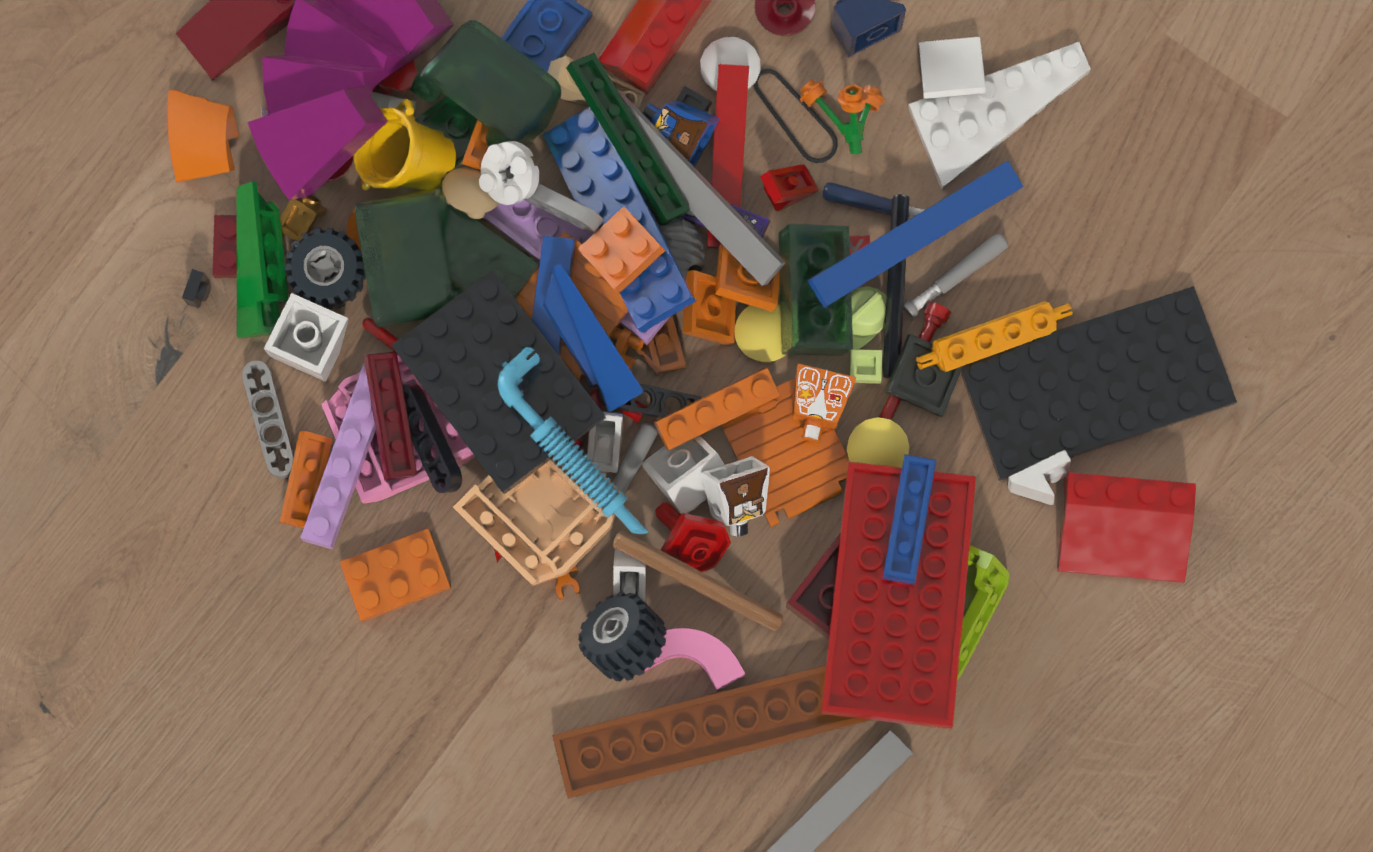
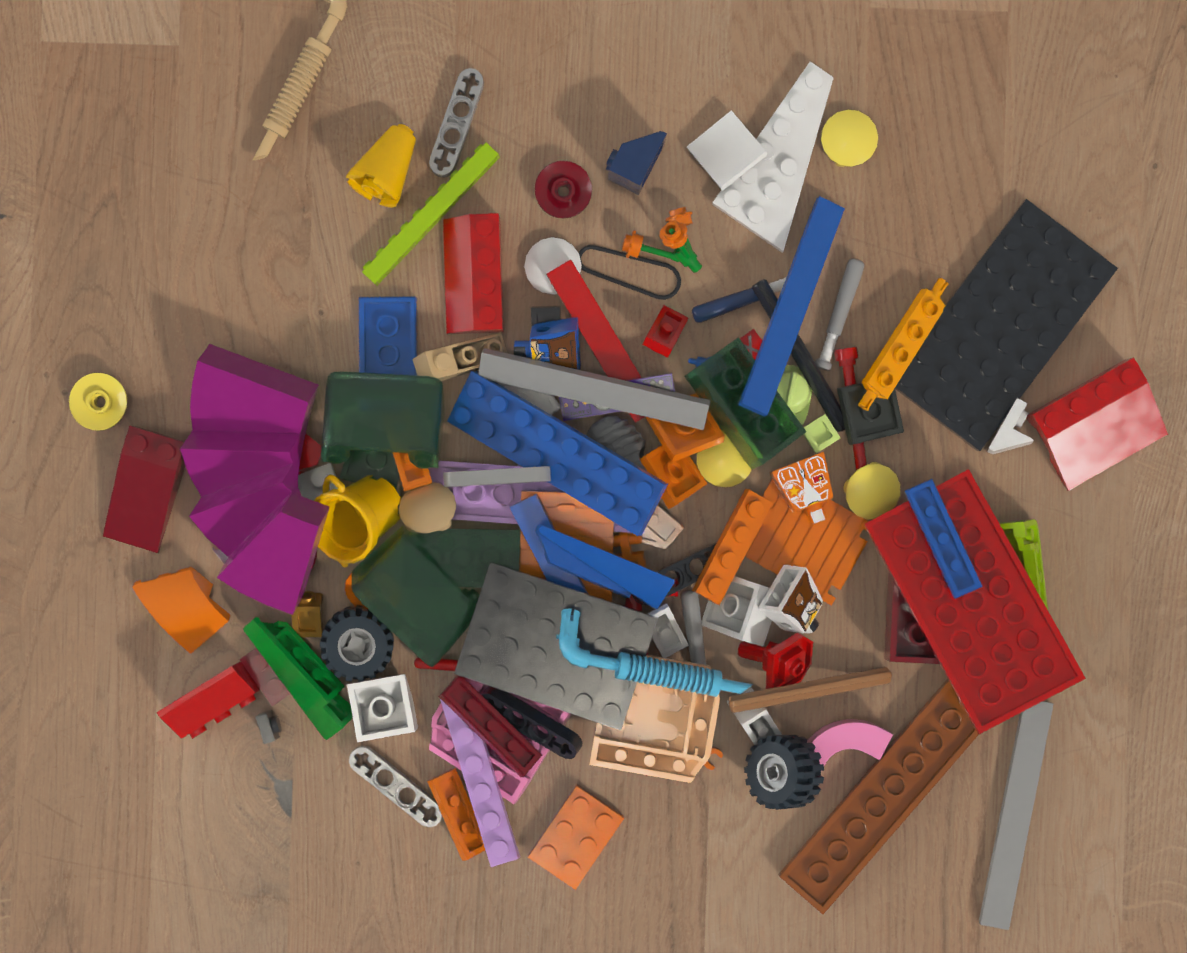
camera: 35 degrees left, 10 degrees up
white plate [479,141,539,205] -> none
dark green plate [566,53,690,225] -> none
orange plate [578,206,665,294] -> none
none -> red slope [156,662,260,739]
none -> light yellow dish [821,110,878,167]

